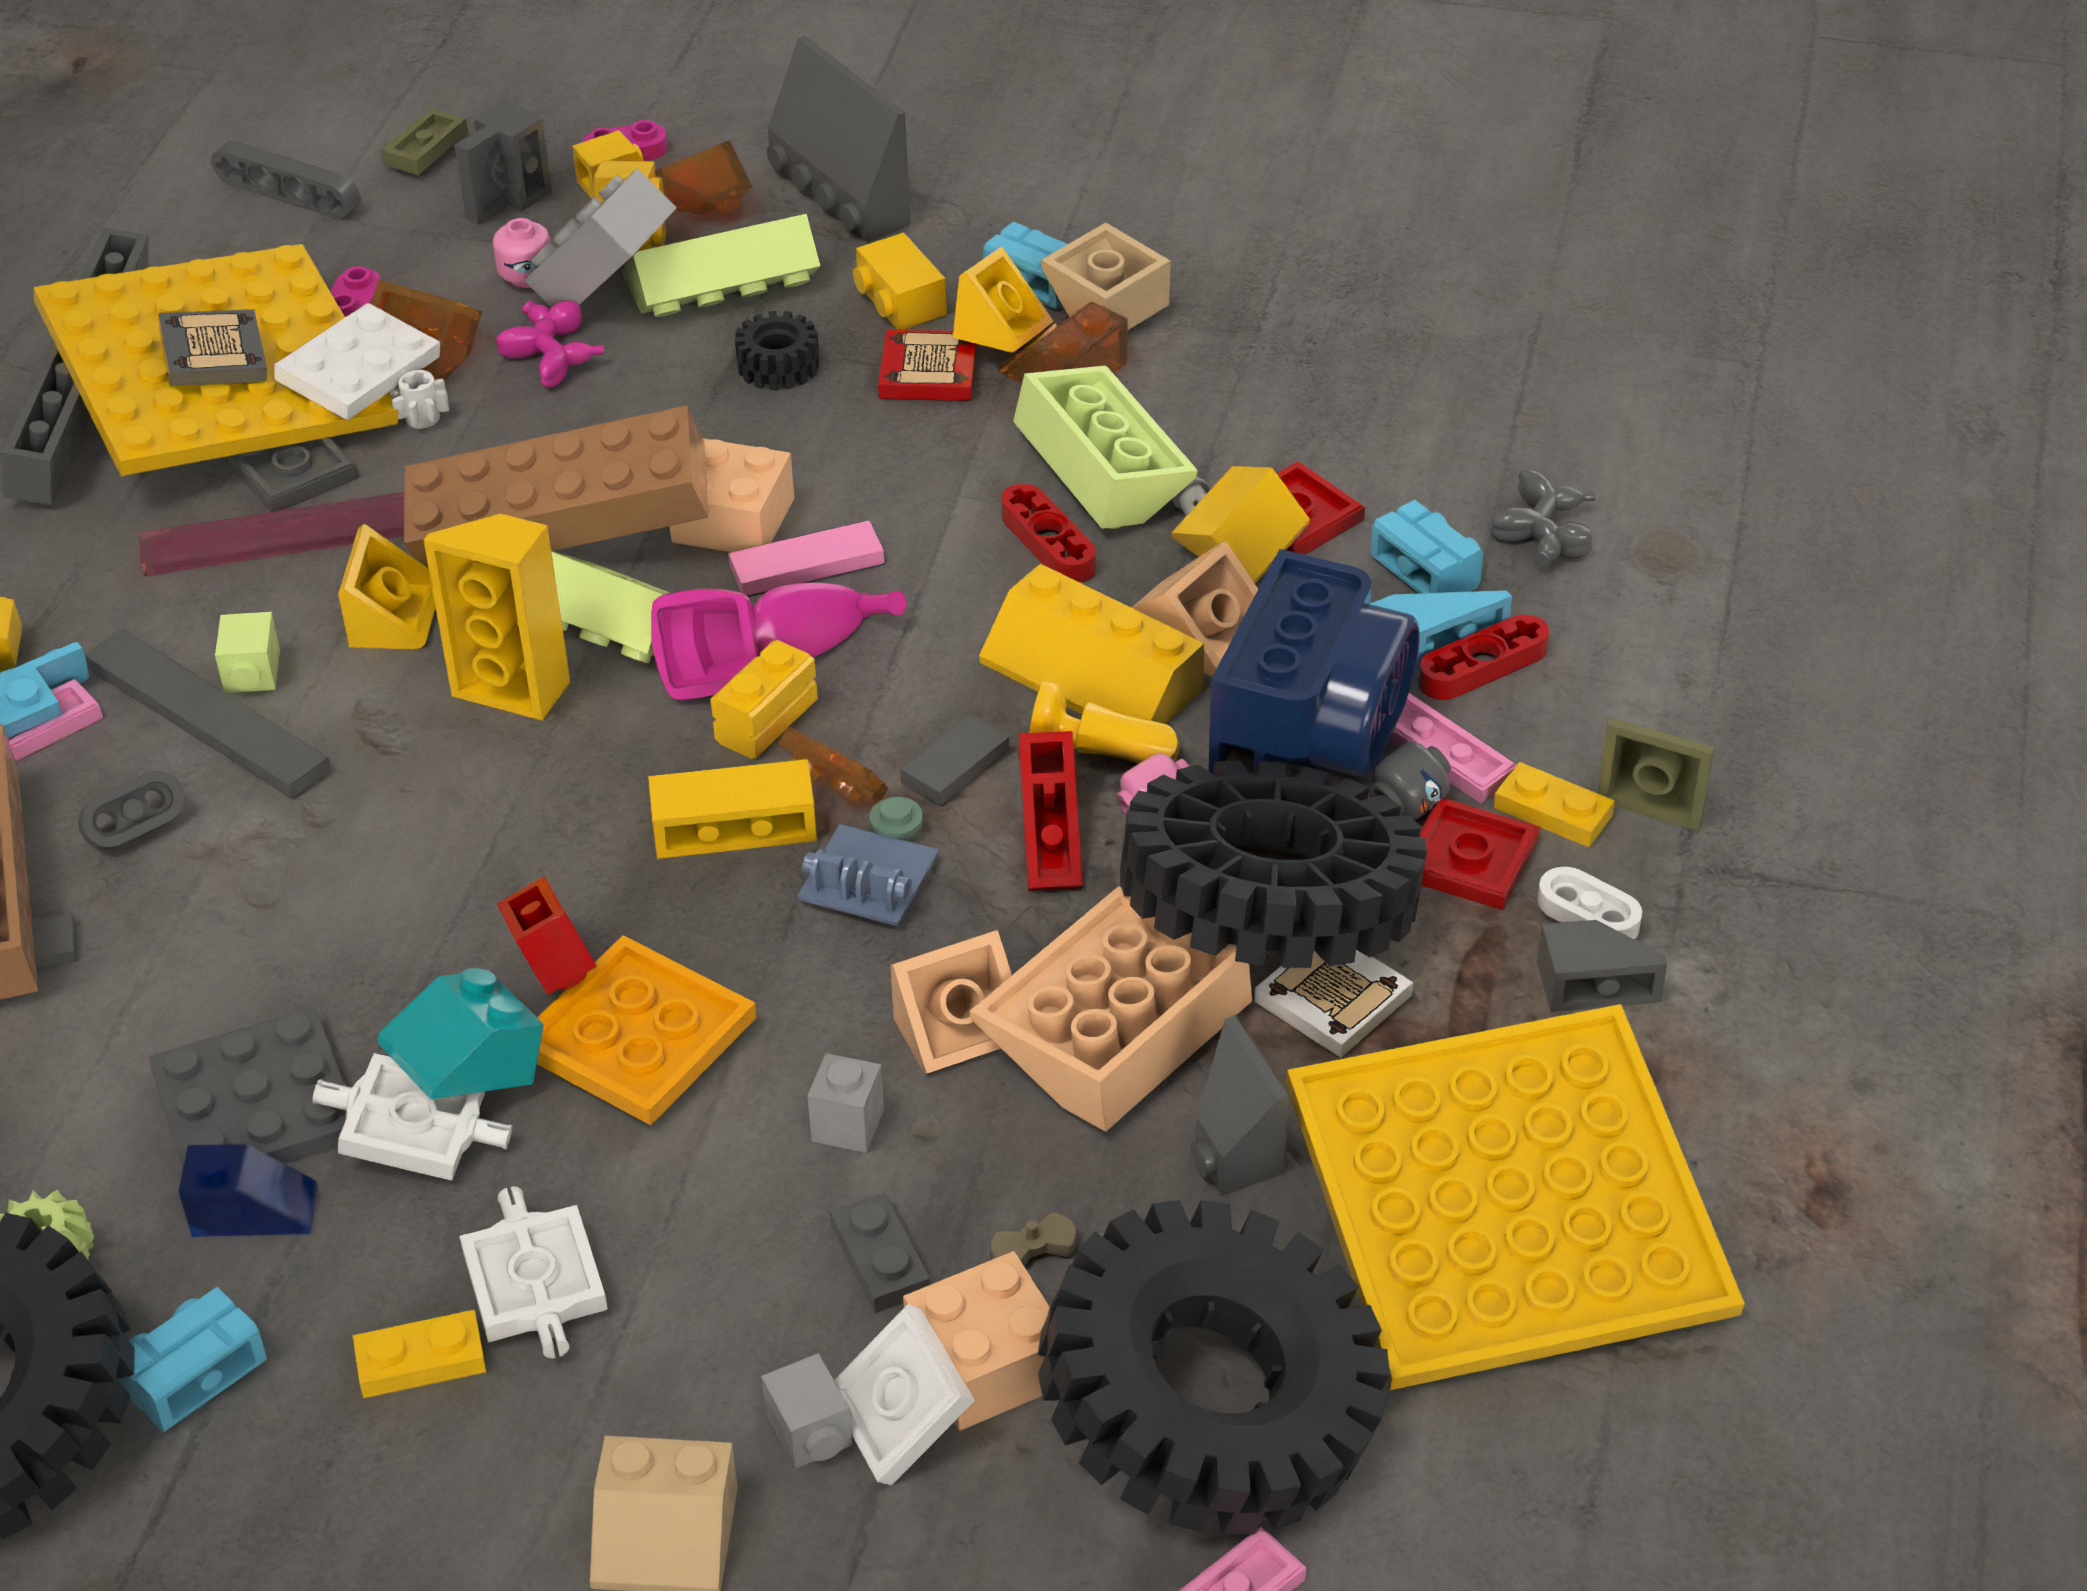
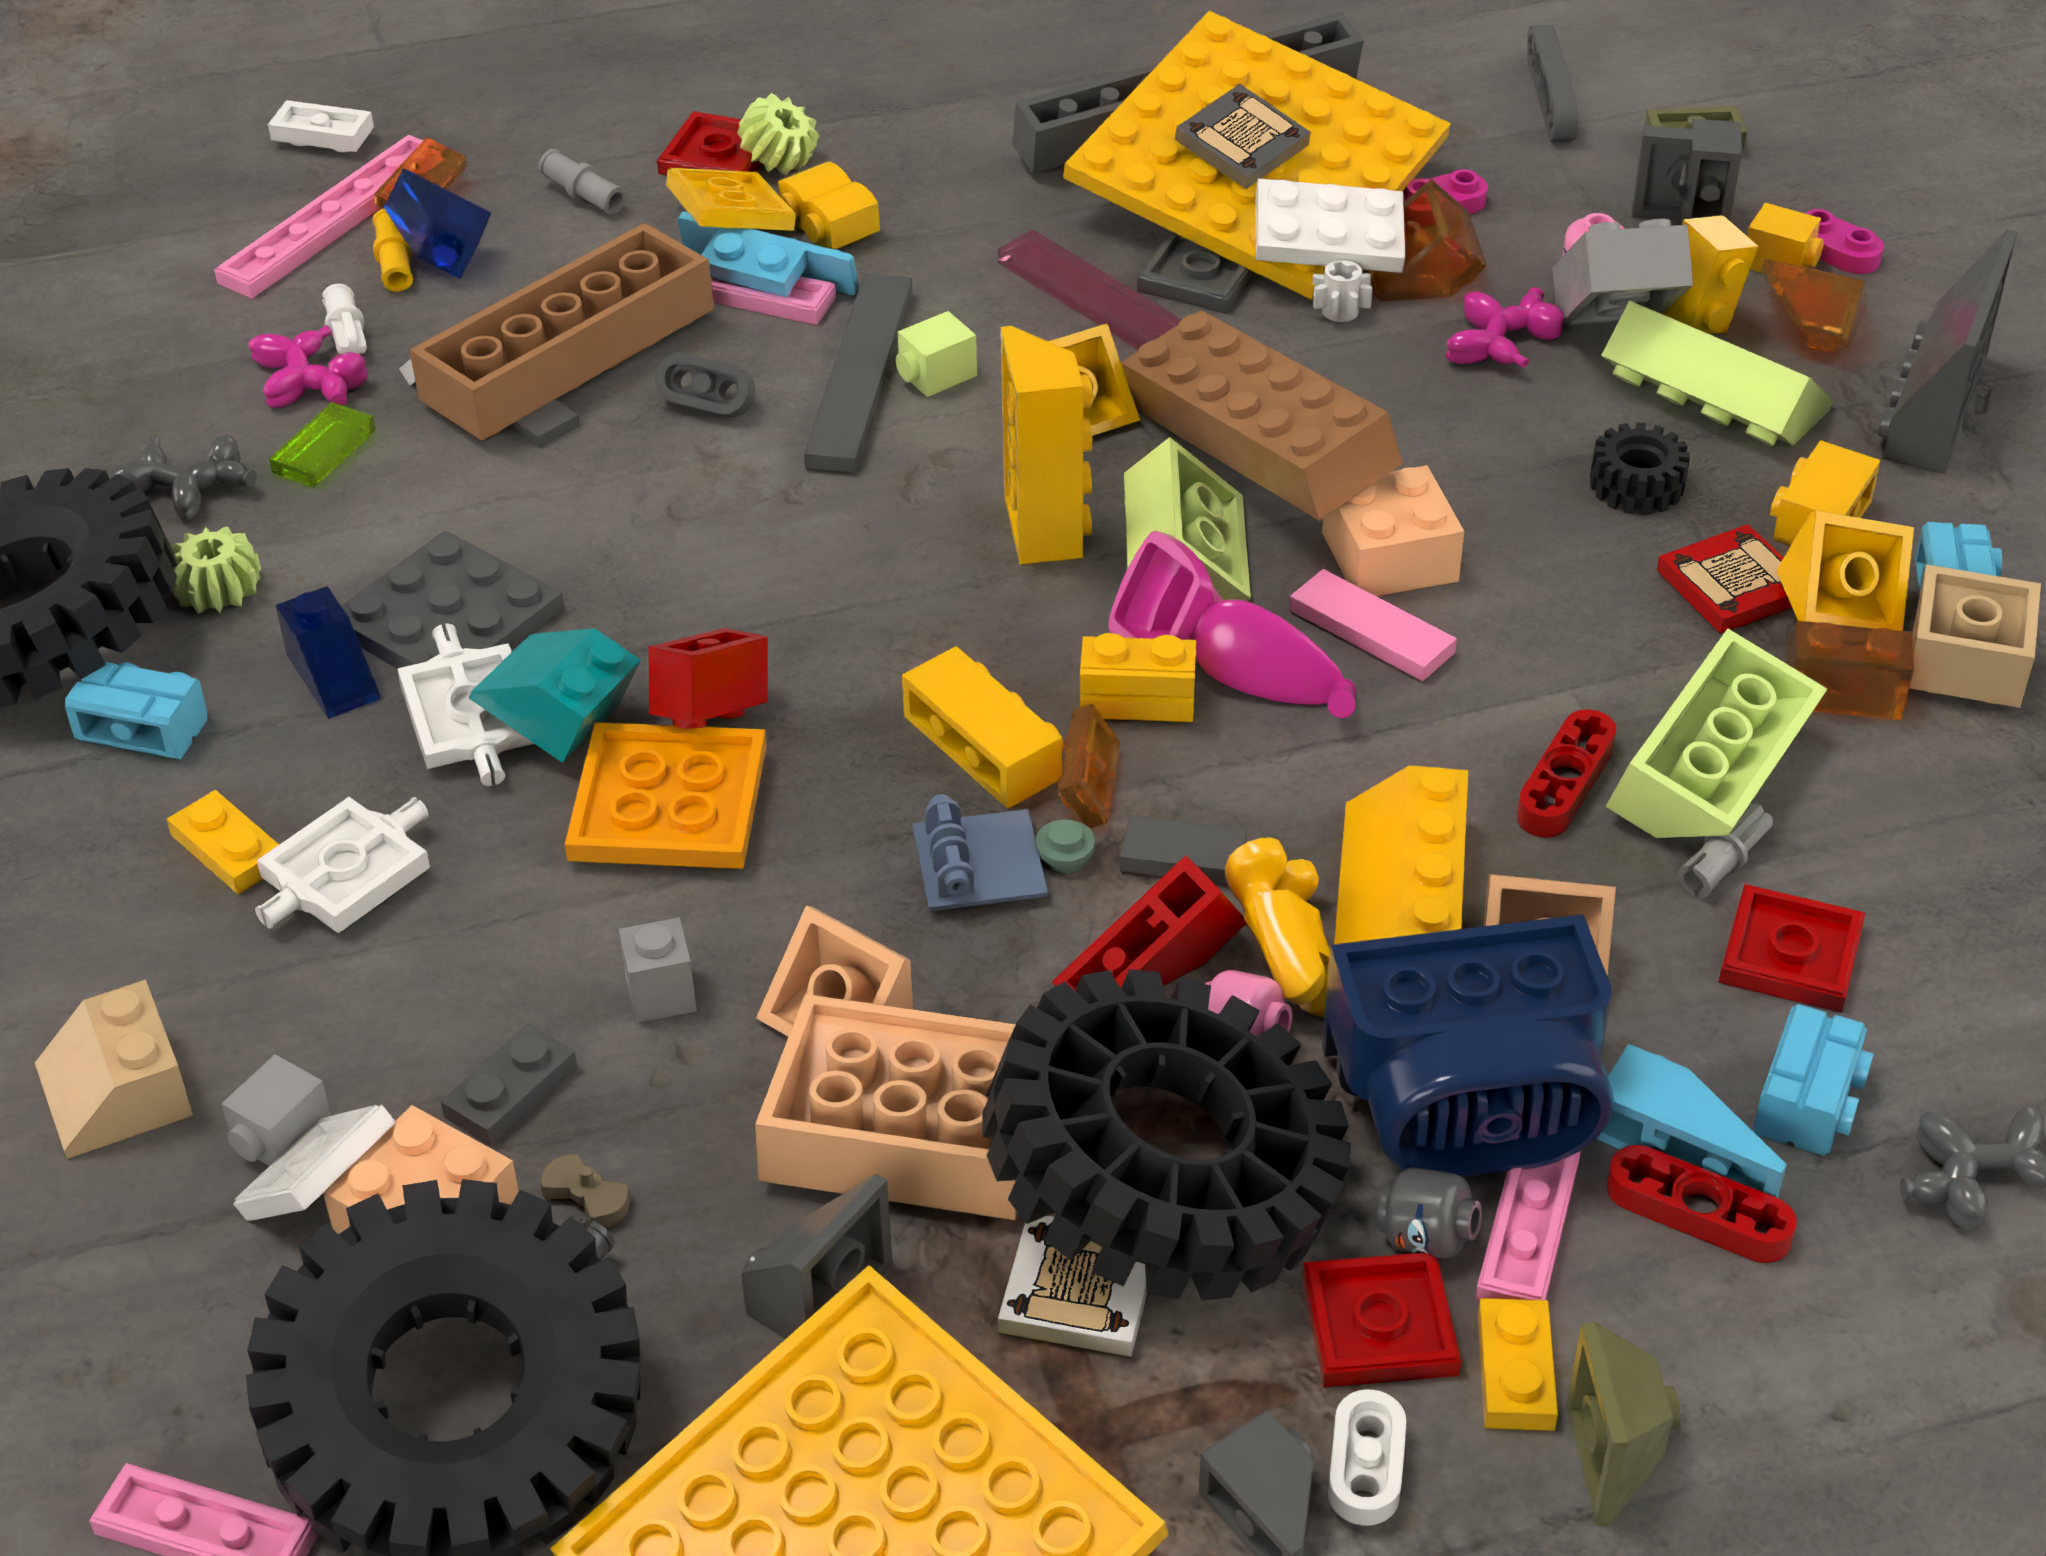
camera: 60 degrees right, 0 degrees up
yellow slope [1171,466,1310,584] -> none

